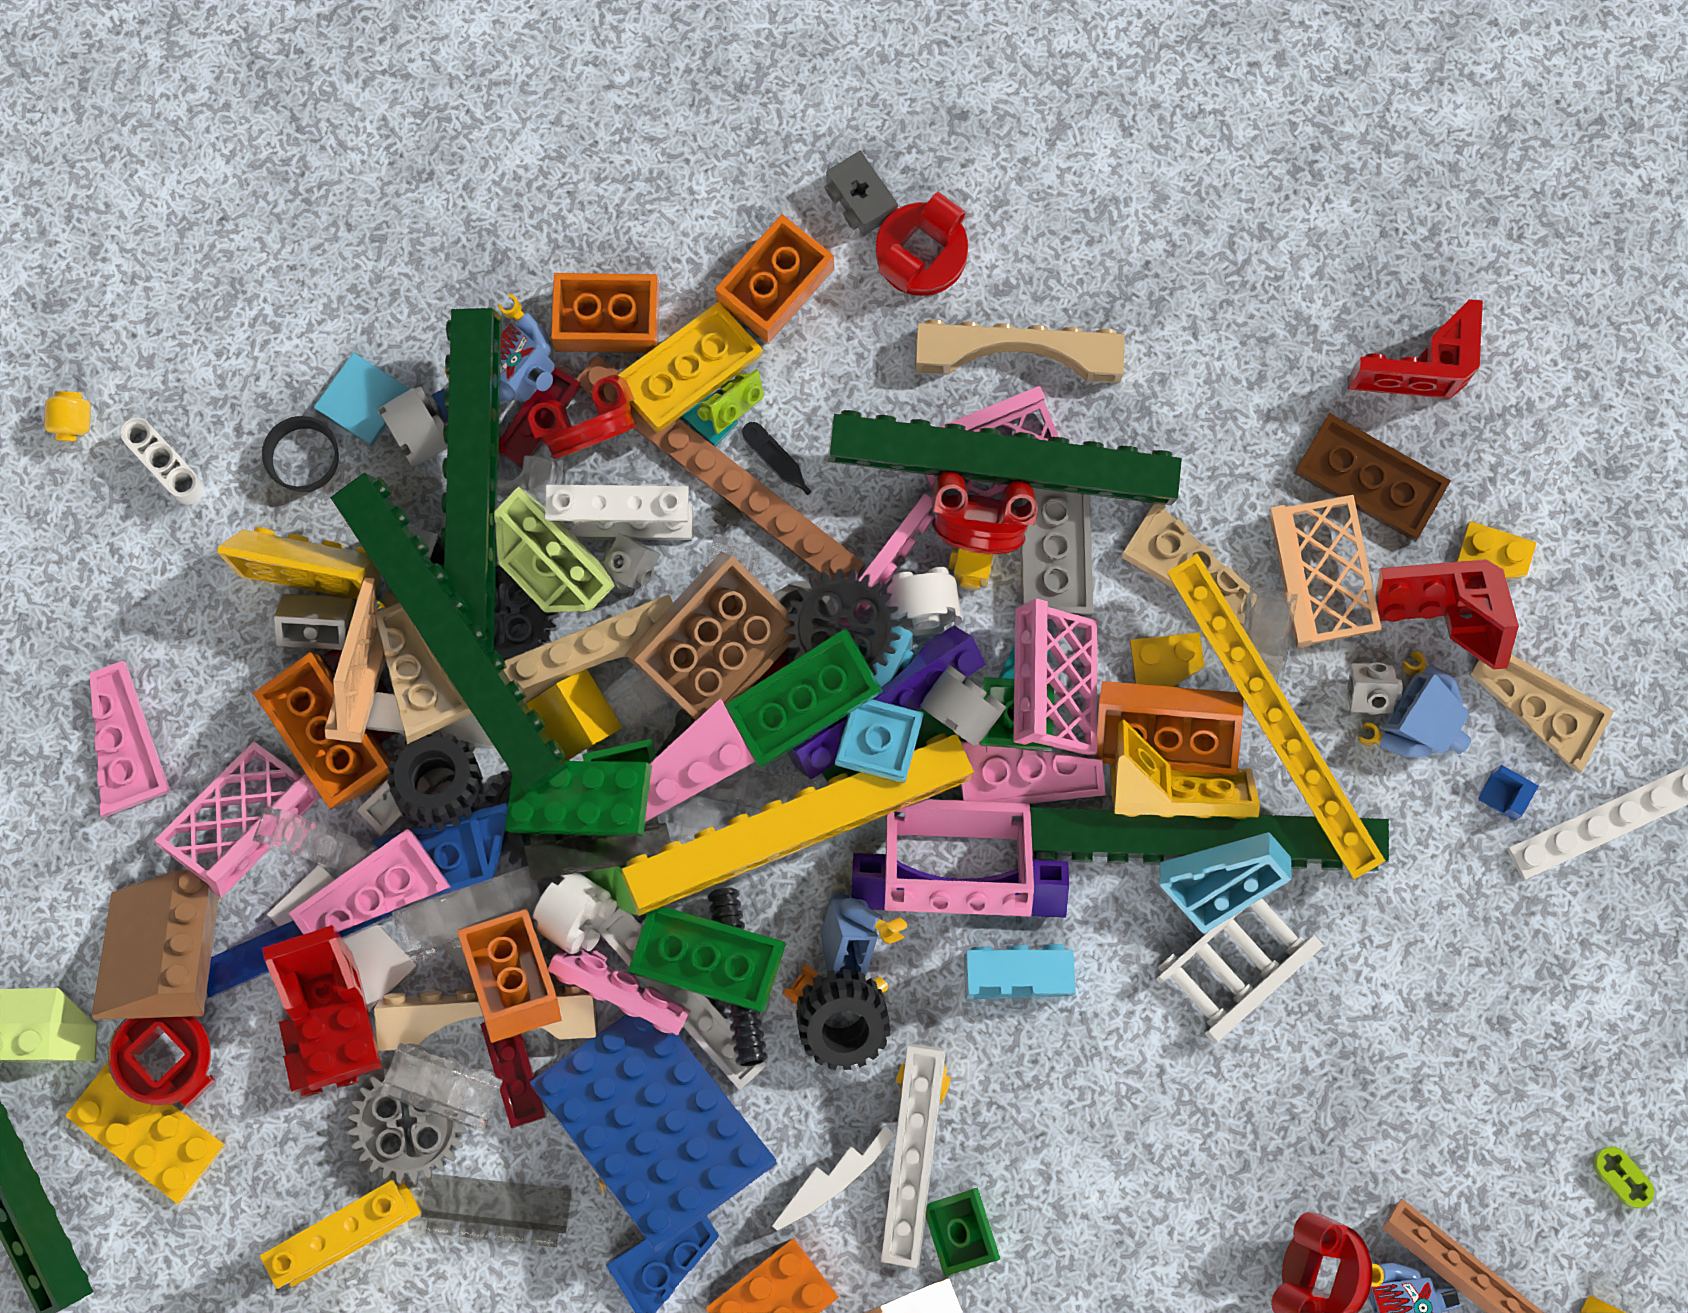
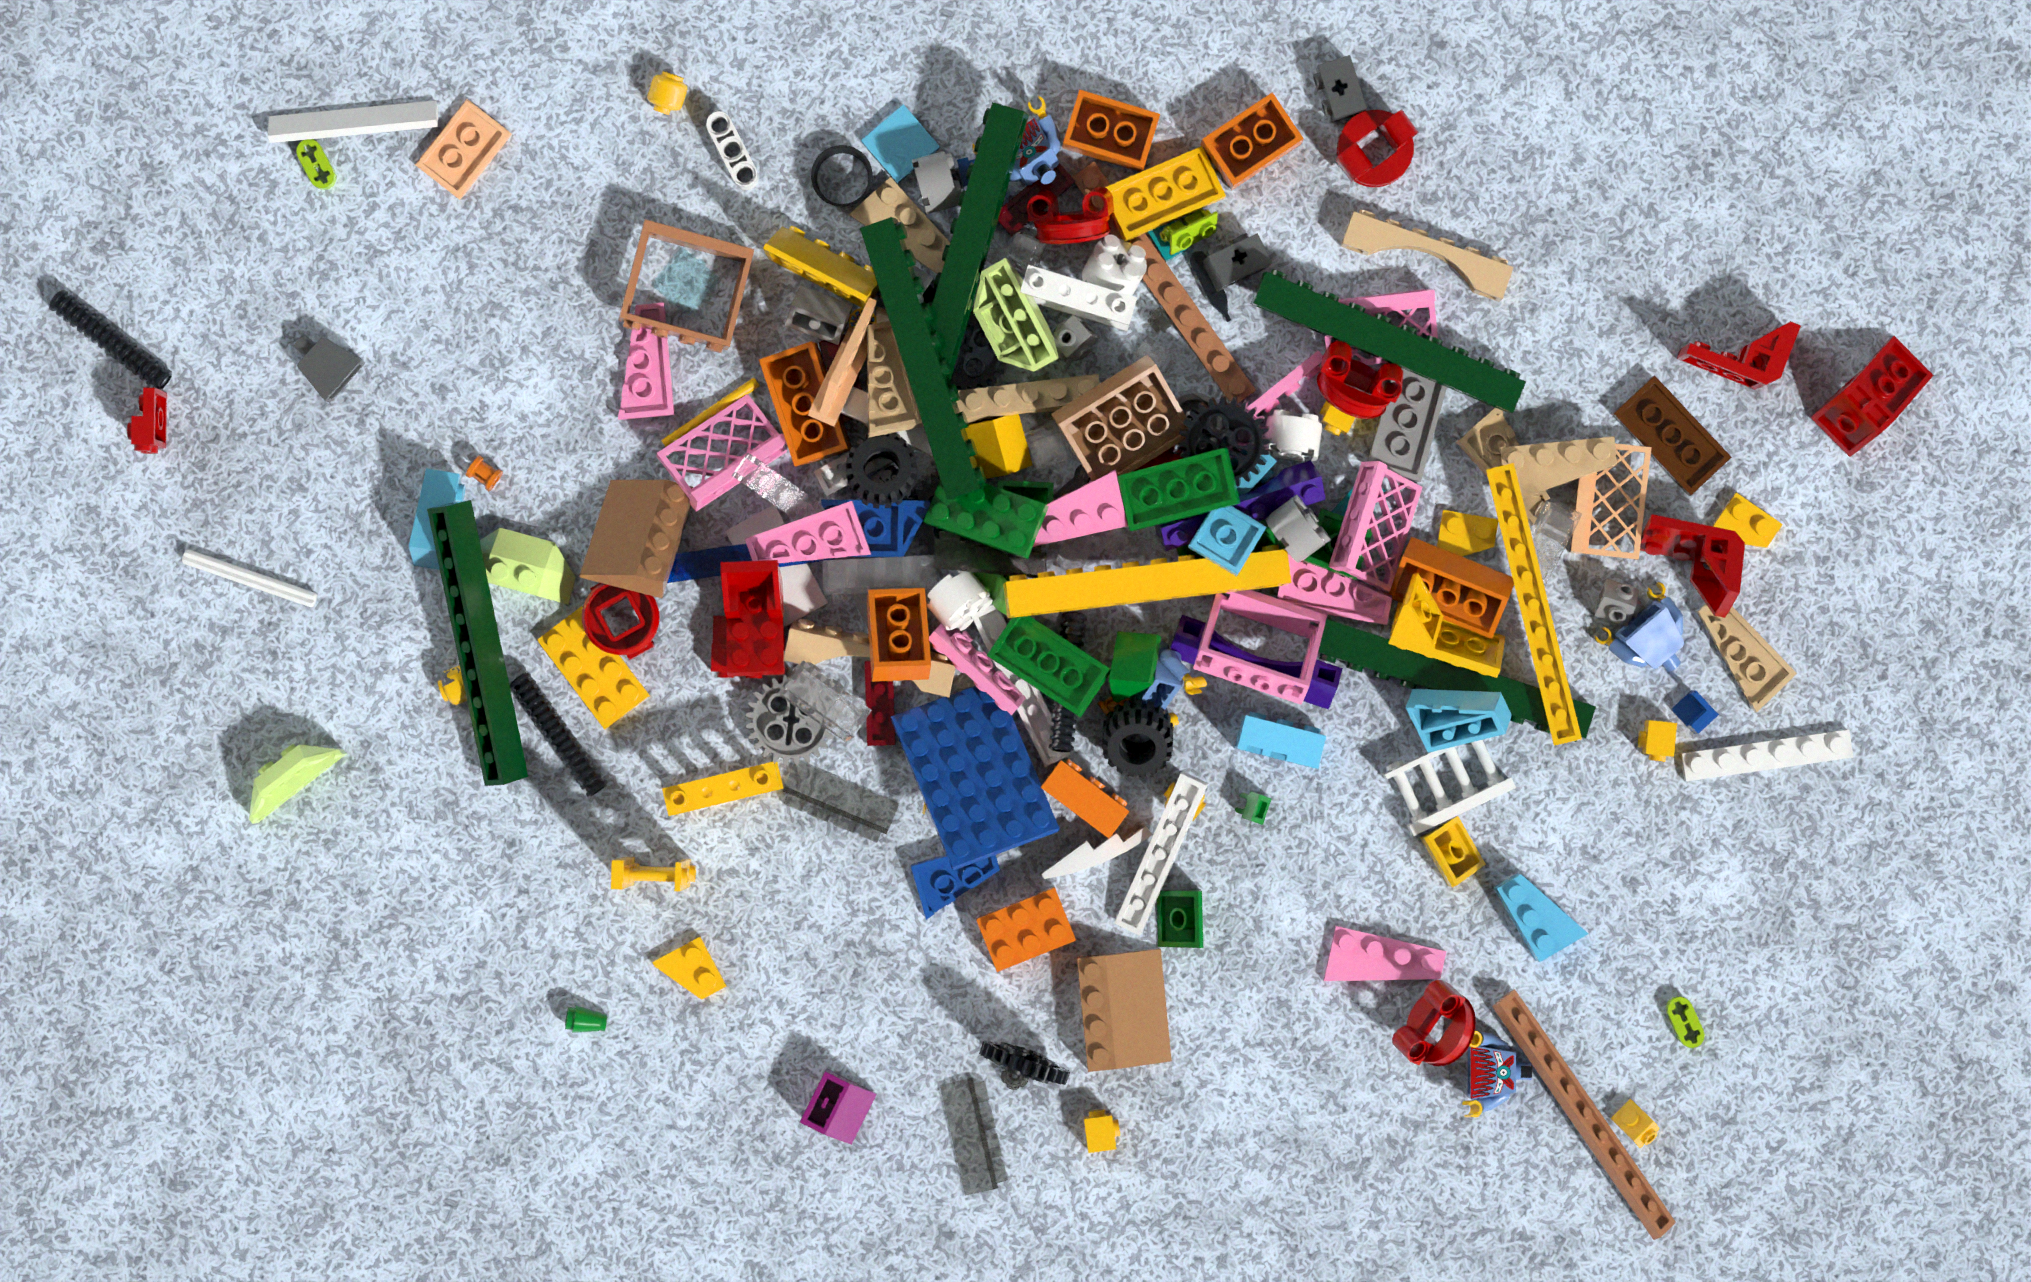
camera: 15 degrees right, 10 degrees up
none -> black piece [510,672,608,797]
none -> nougat window [618,219,755,353]
none -> clear light blue piece [654,250,720,316]
none -> yellow bar [661,377,760,447]
none -> tan wing [849,177,950,274]
none -> orange brick [1041,759,1130,838]
none -> white brick [1082,234,1147,296]
none -> green slope [1109,631,1161,703]
none -> dark grey brick [1202,233,1272,292]
none -> green tile [1235,791,1272,825]
none -> bright pink wing [1323,926,1446,981]
none -> yellow slope [1420,816,1486,888]
none -> medium azure wedge [1493,873,1588,962]
none -> tan wing [1500,436,1617,498]
none -> yellow brick [1637,720,1677,762]
none -> red bracket [1810,336,1934,457]

